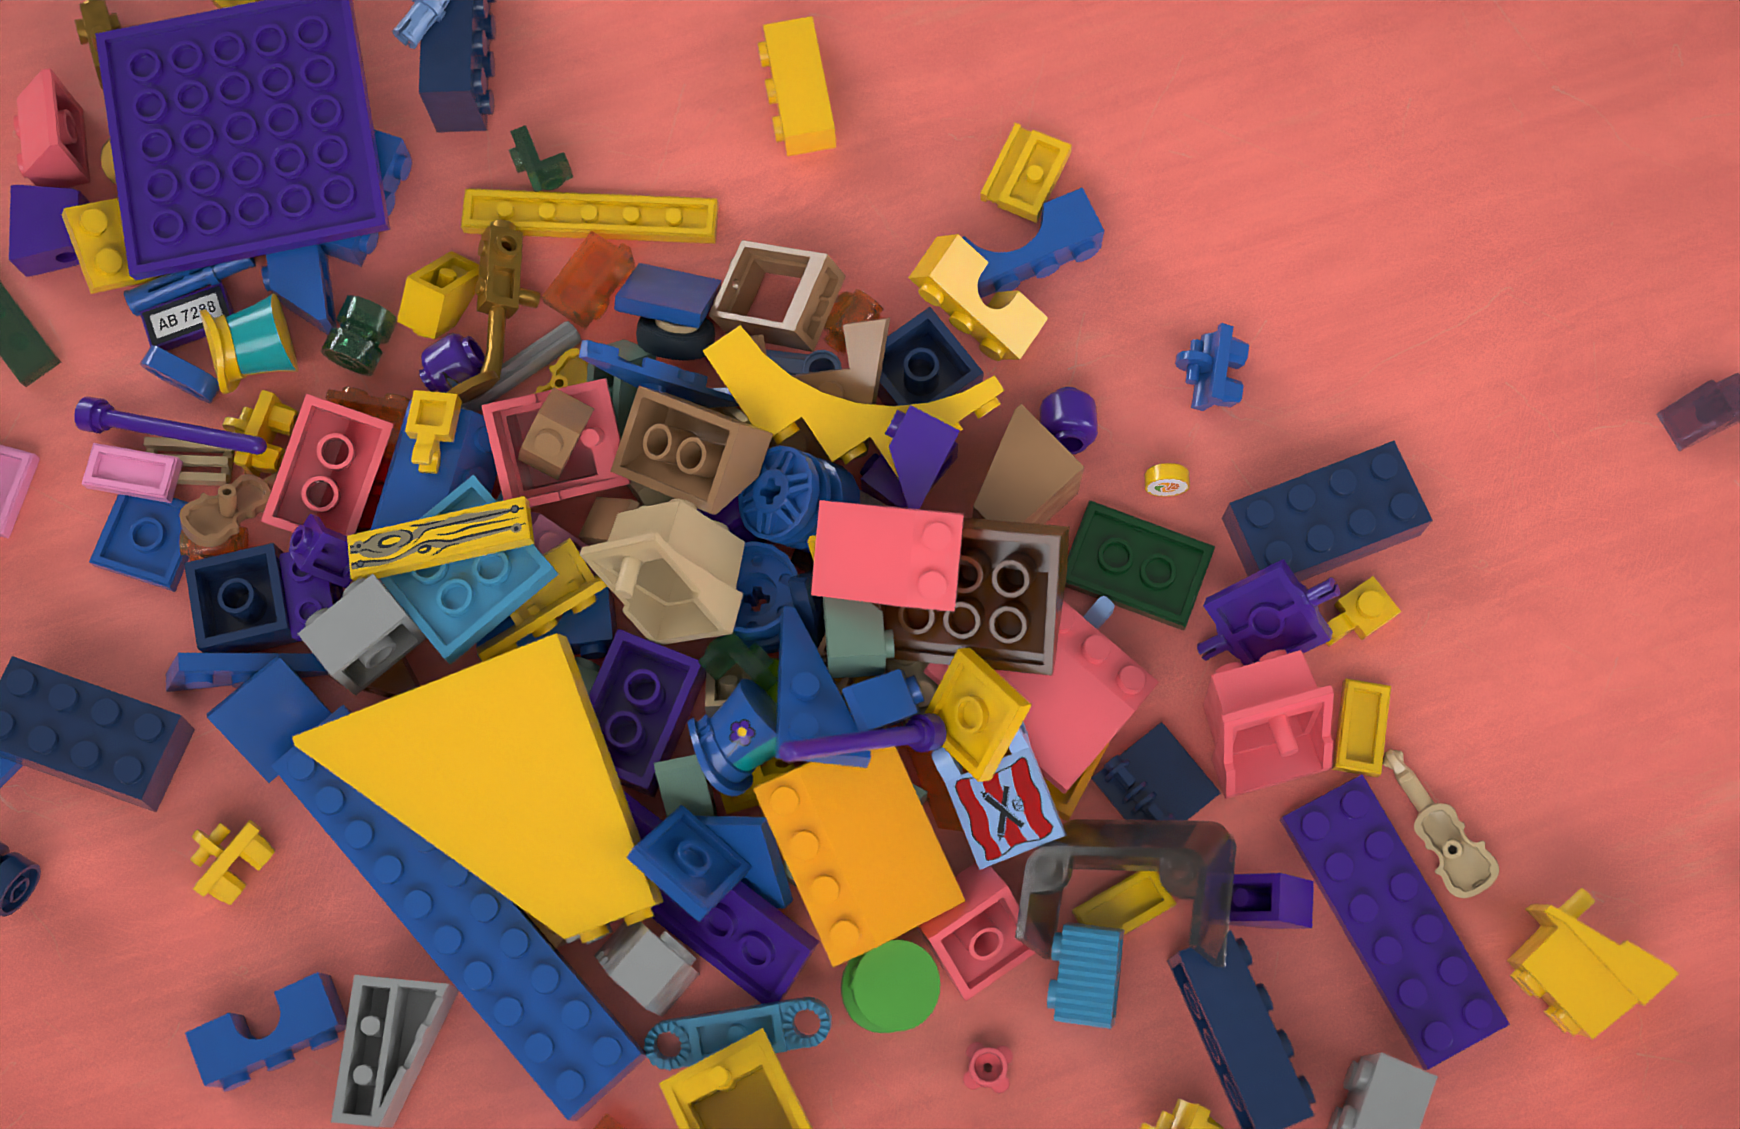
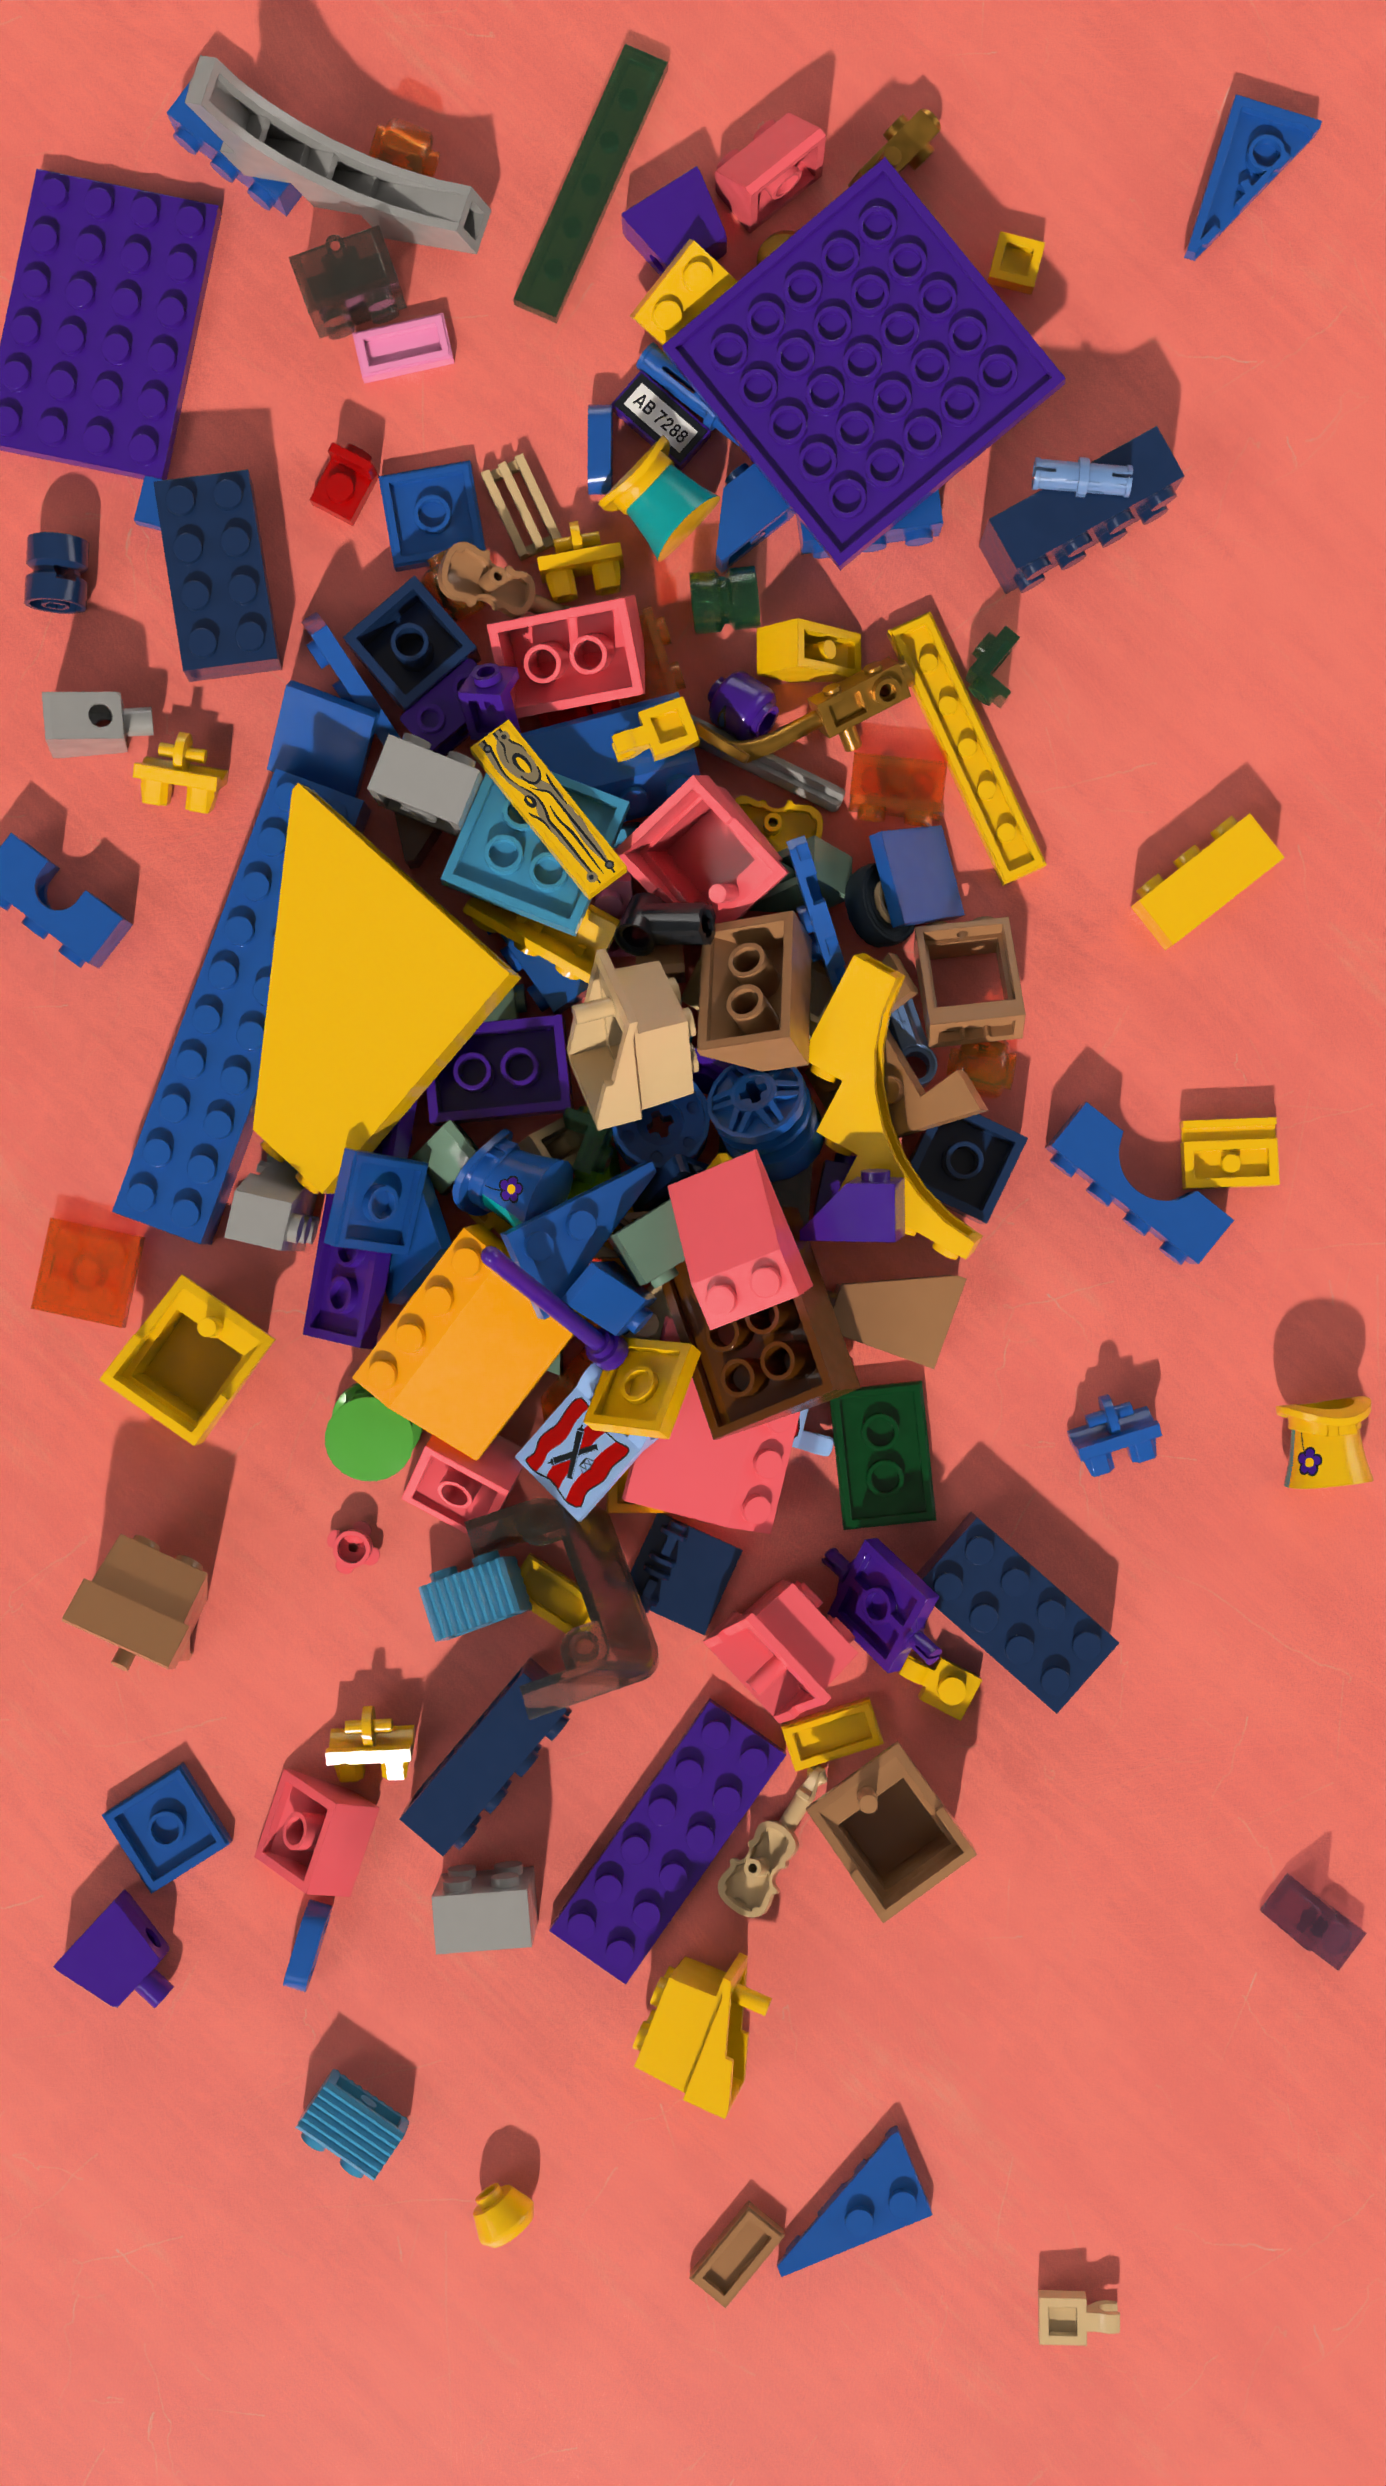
camera: 65 degrees right, 15 degrees up
dark purple piece [74,396,267,455] -> none
bright pink tile [81,443,183,503] -> none
light grey wedge [331,975,459,1128] -> none
medium nougat slope [518,387,594,480] -> none
dark azure plate [644,997,832,1070] -> none
yellow arch [908,234,1048,361] -> none
dark purple head [1040,387,1098,454] -> none
tile [1144,463,1190,497] -> none
dark purple slope [1202,873,1314,929] -> none
none -> light grey torso [42,692,154,759]
none -> red bracket [309,442,379,526]
none -> black piece [614,892,716,957]
none -> medium nougat piece [806,1741,977,1923]
none -> yellow hat [1276,1396,1374,1489]

